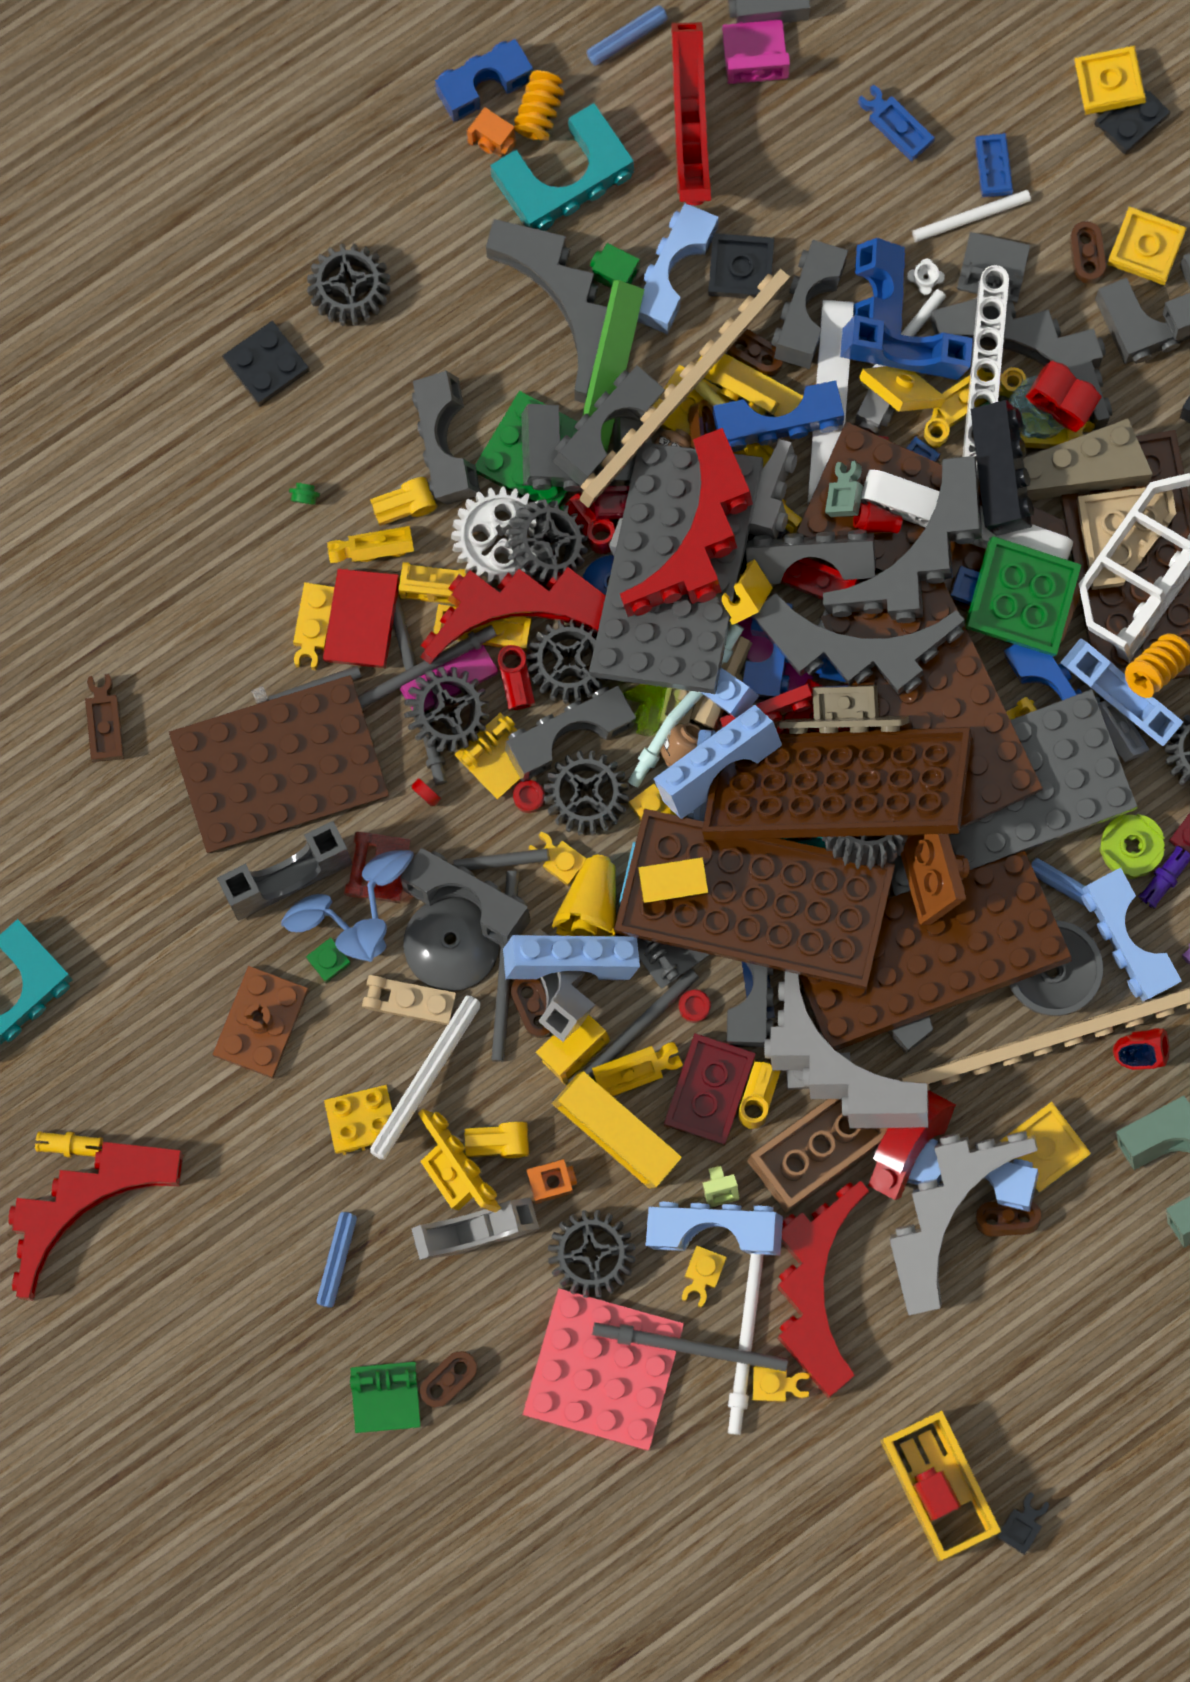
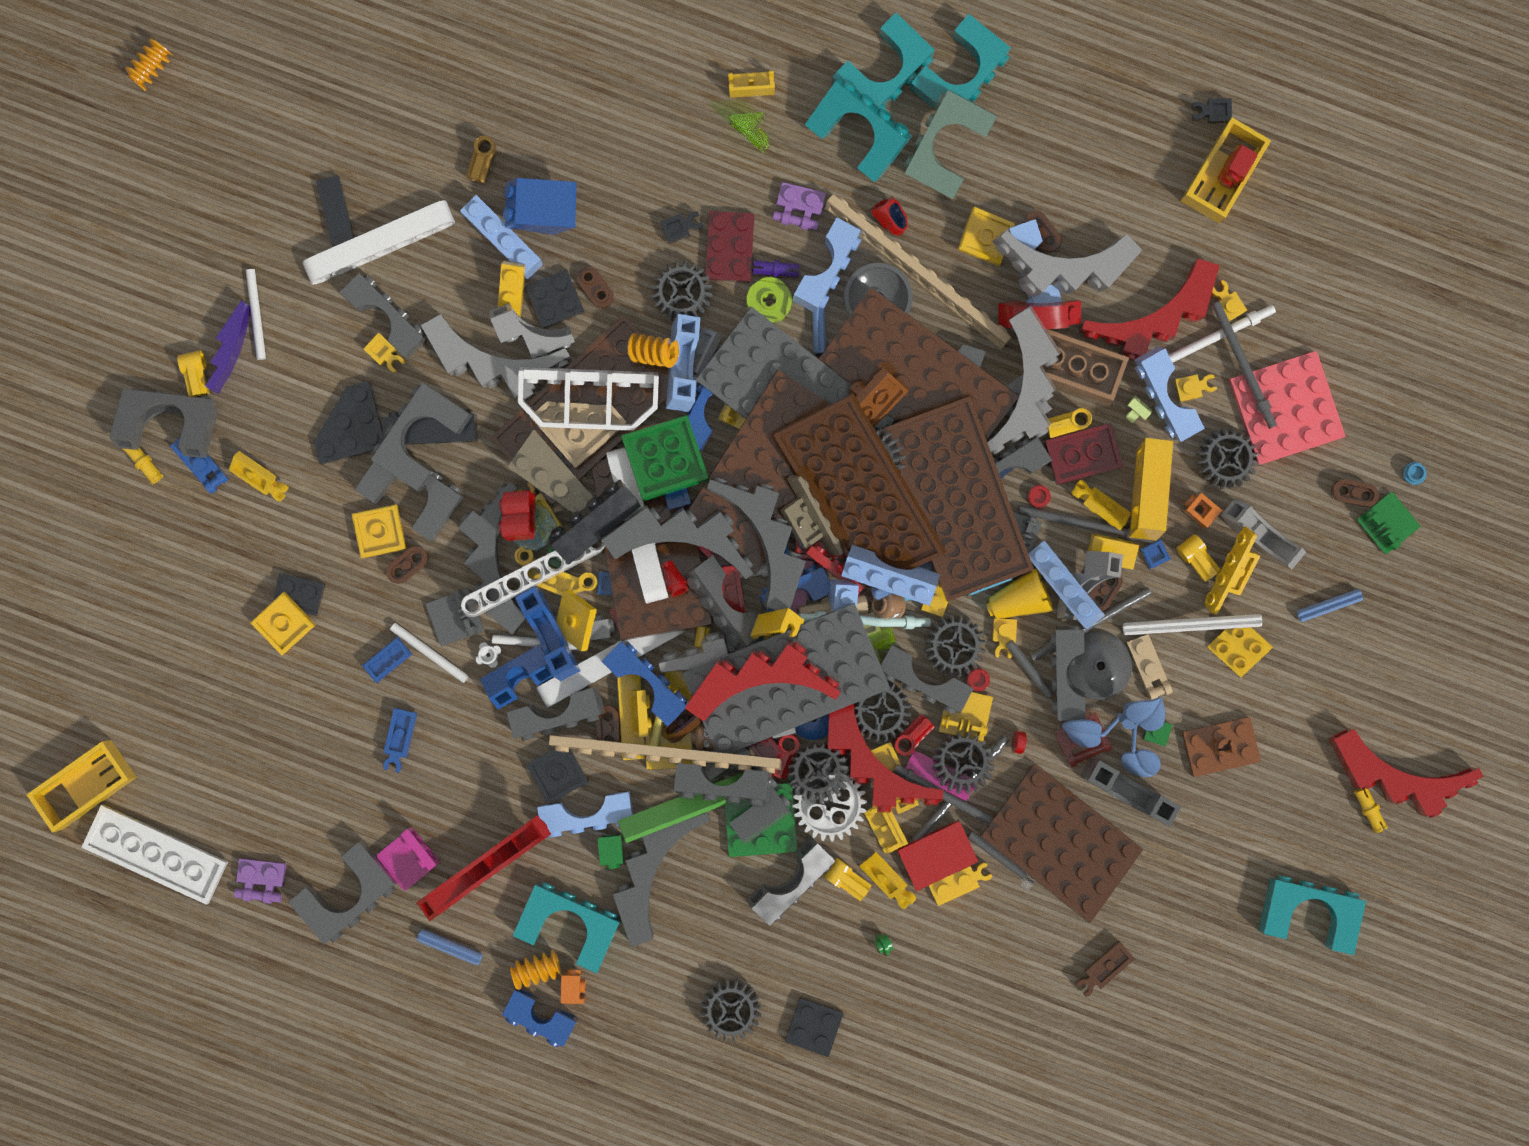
camera: 125 degrees left, 10 degrees up
yellow hinge [638,857,708,903] -> none
sand green plate [825,461,863,517] -> none
none -> blue tile [1139,539,1171,569]
none -> dark azure plate [1403,462,1427,485]

